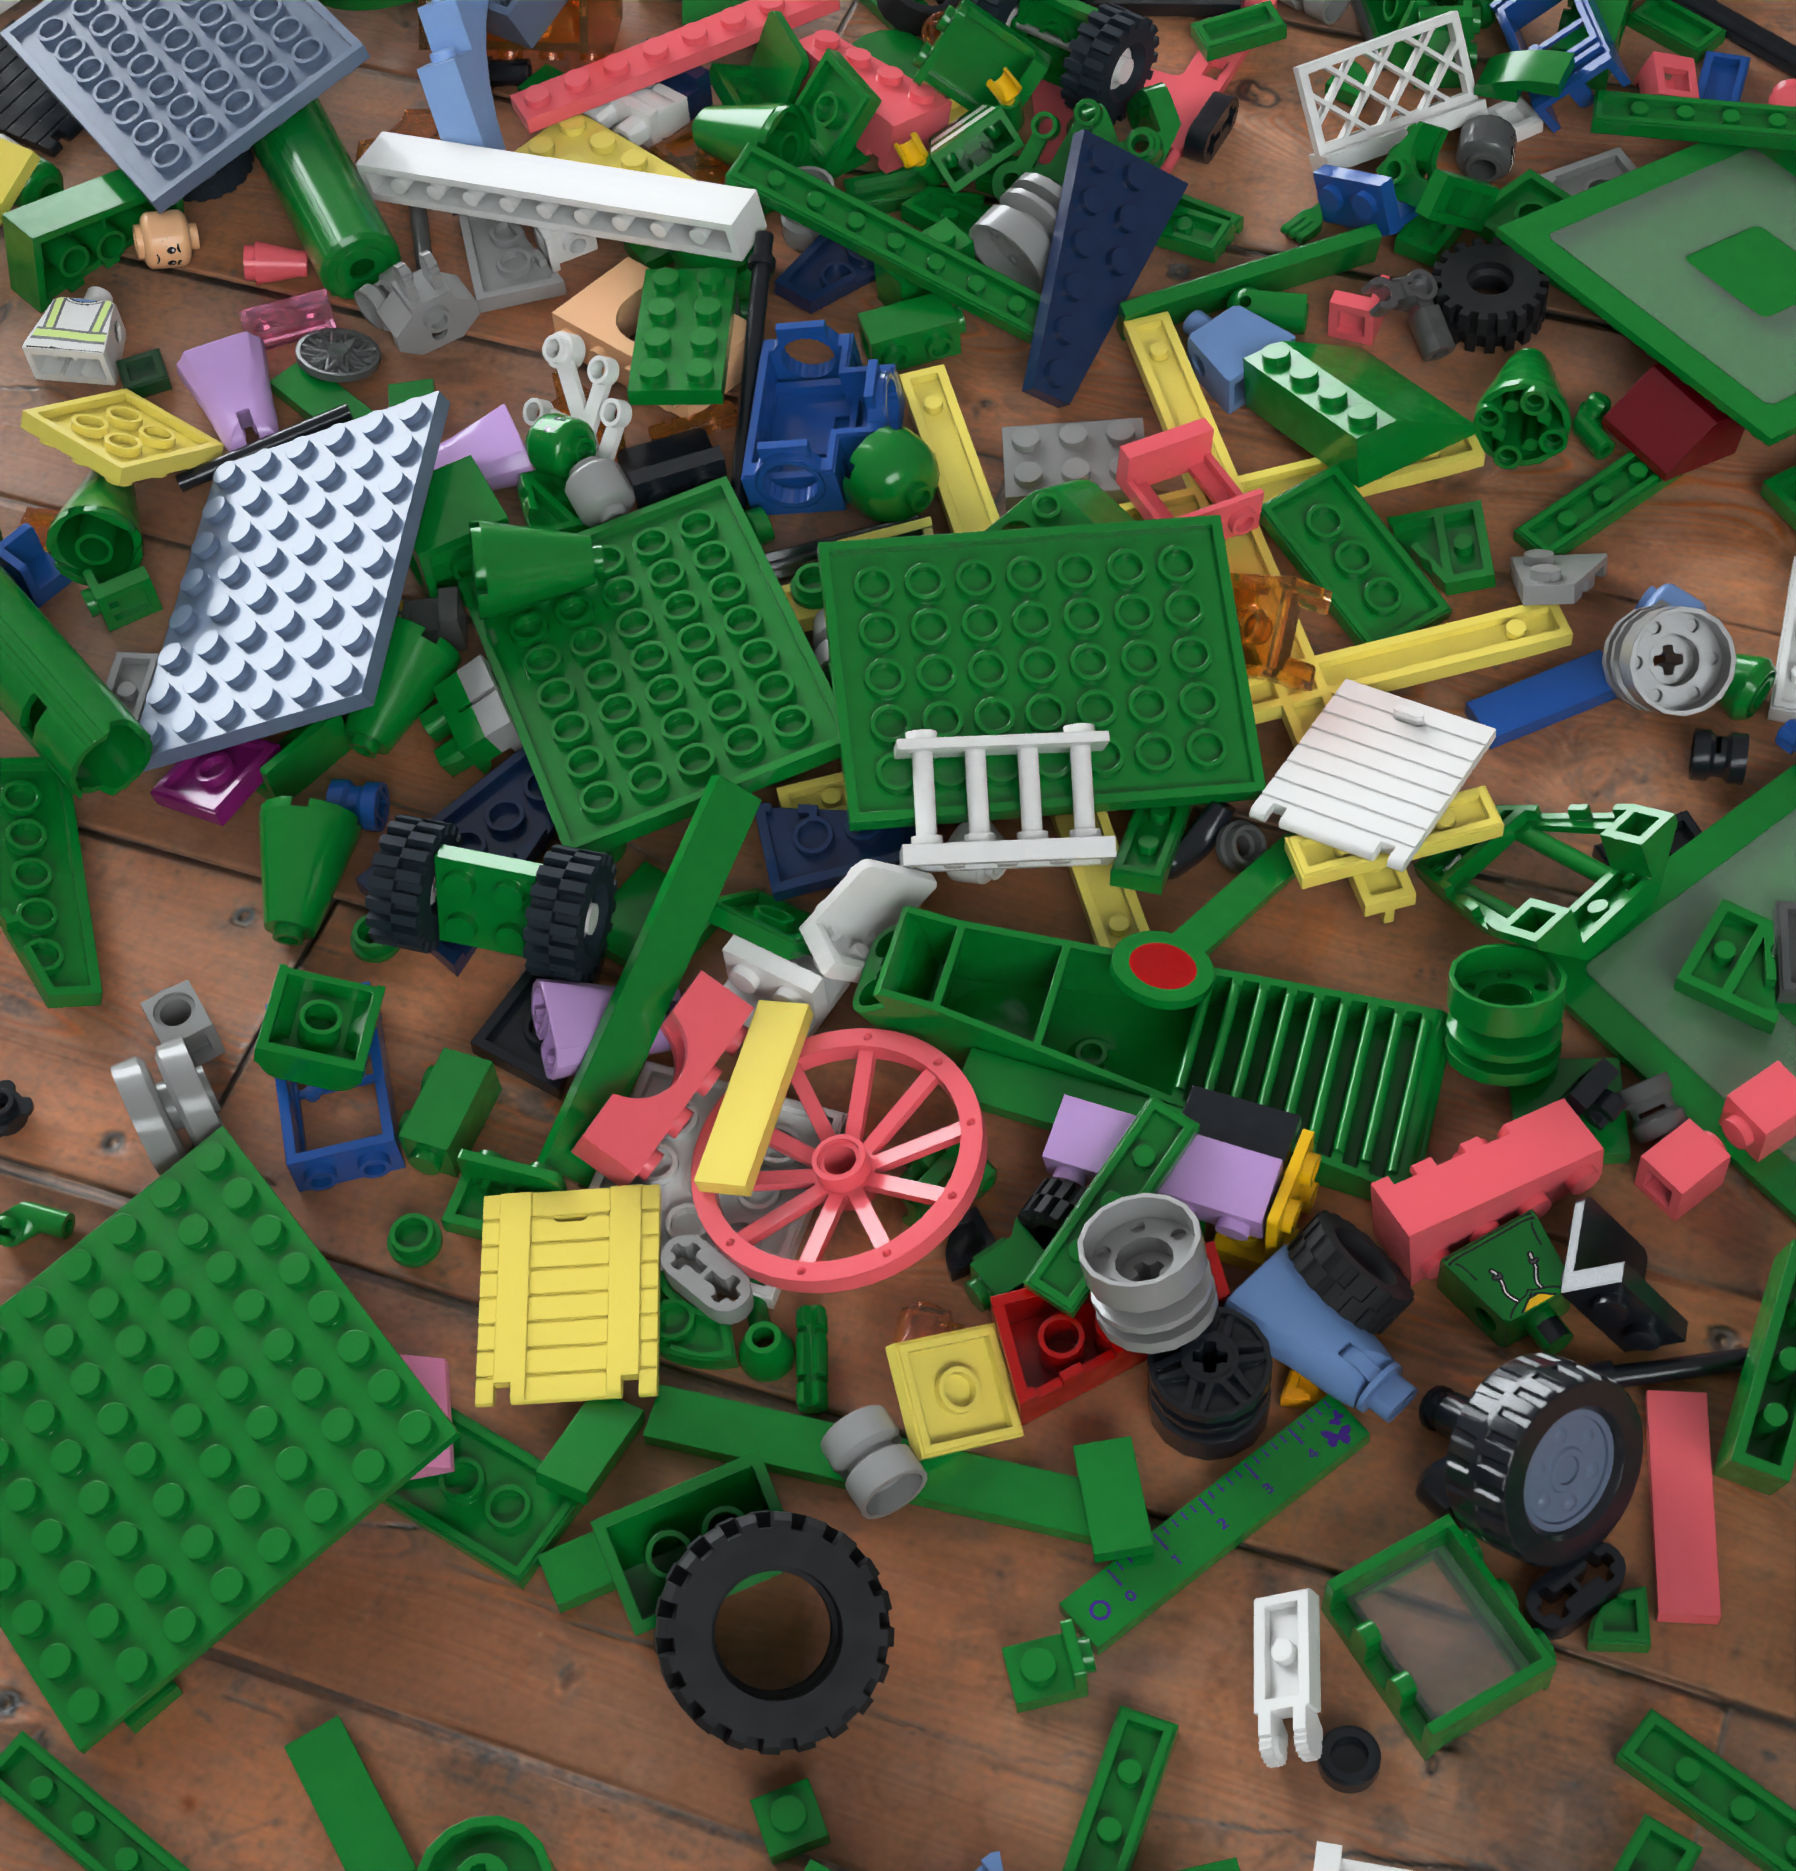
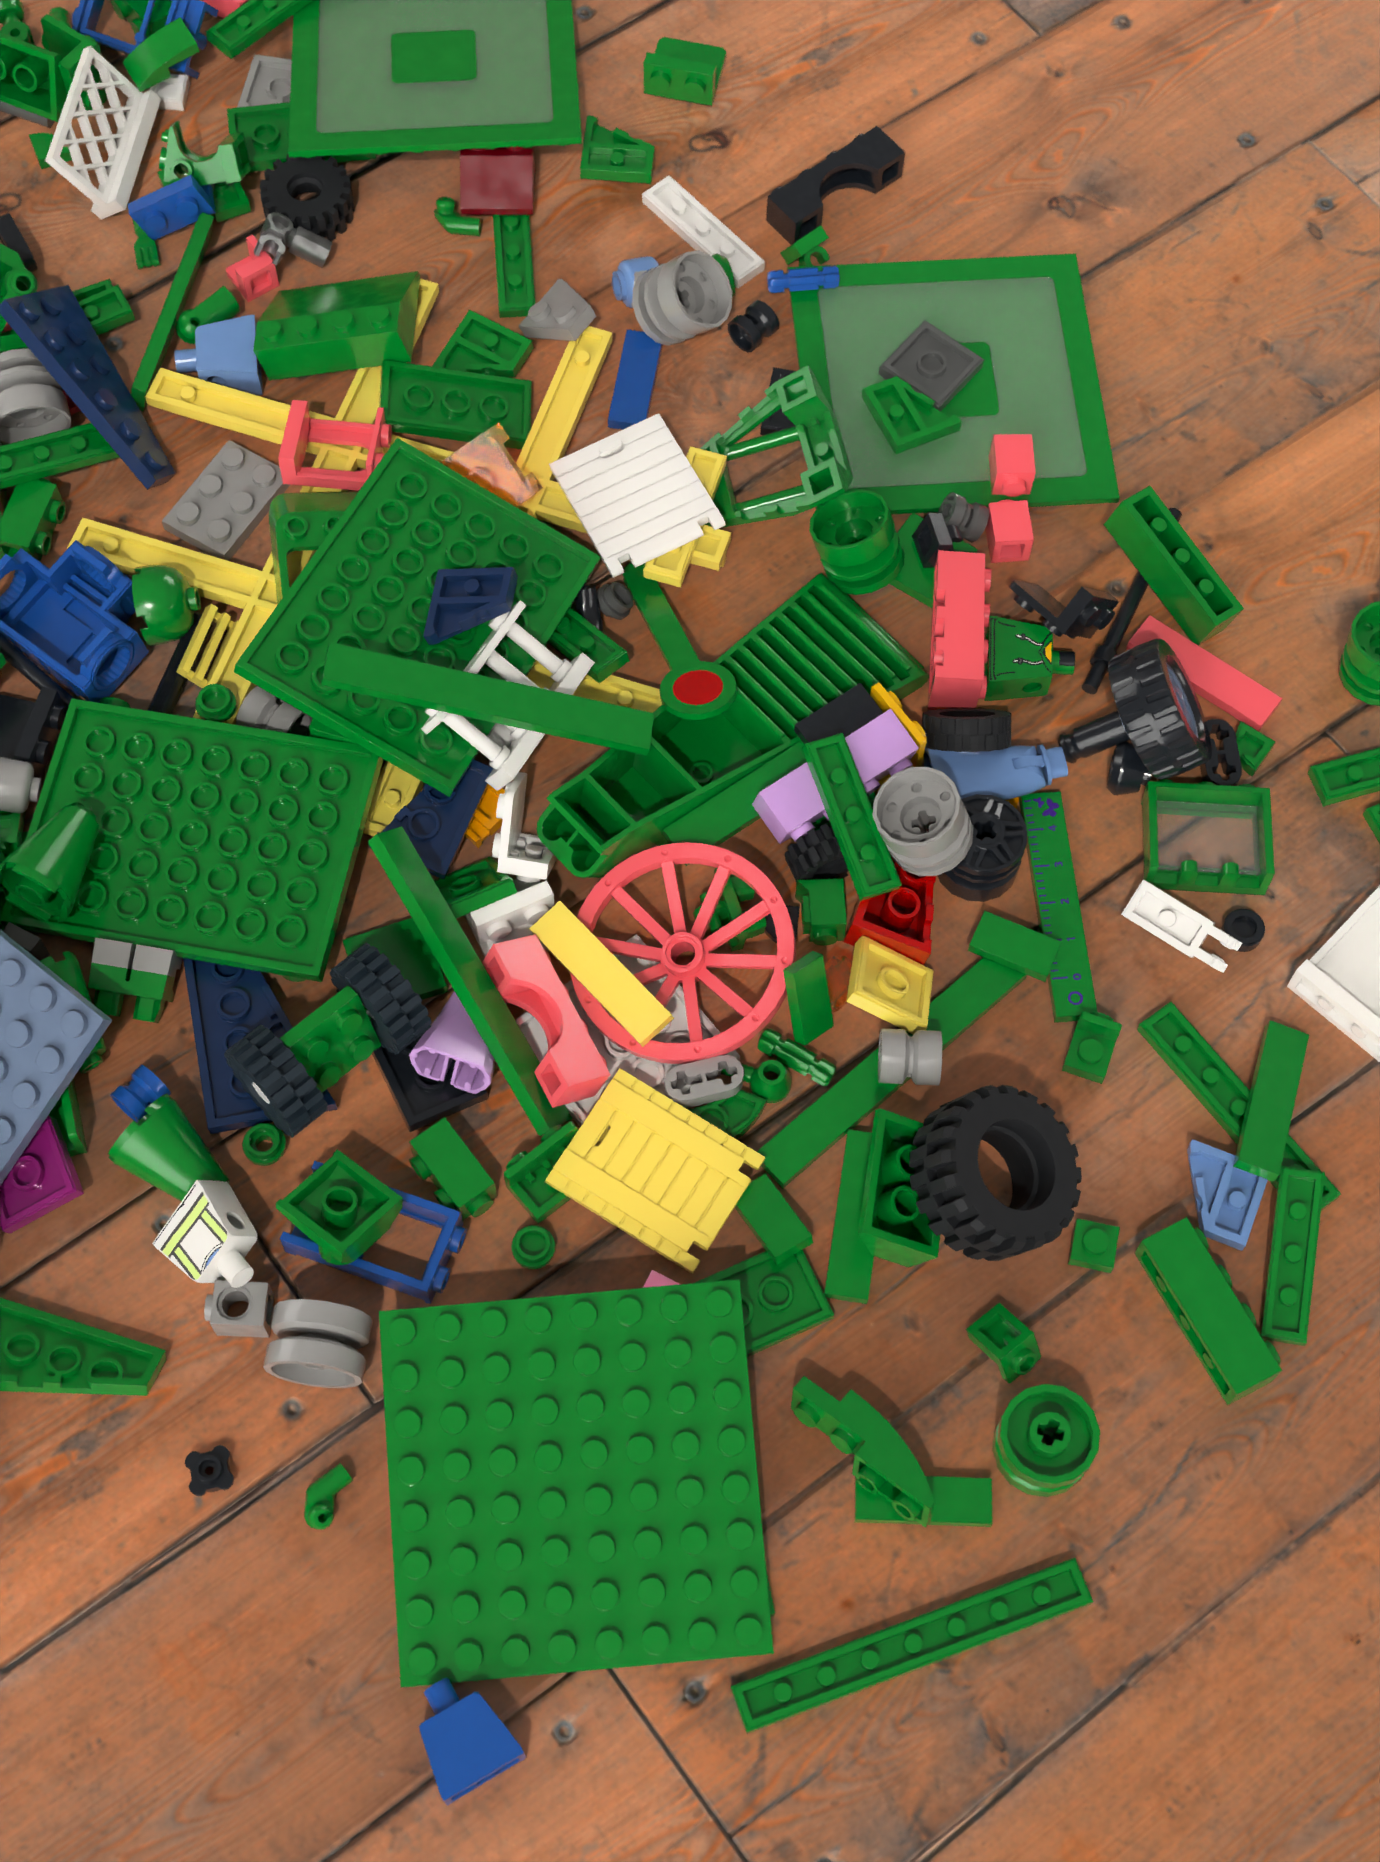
camera: 65 degrees left, 10 degrees up
dark grey head [1456,114,1517,183] -> none
green cone [1473,348,1572,470] -> none
none -> white torso [152,1180,257,1288]
none -> green tile [321,642,654,756]
none -> dark blue wing [423,567,518,645]
none -> green tile [783,951,834,1046]
none -> green slope [791,1376,935,1528]
none -> green bracket [966,1303,1041,1384]

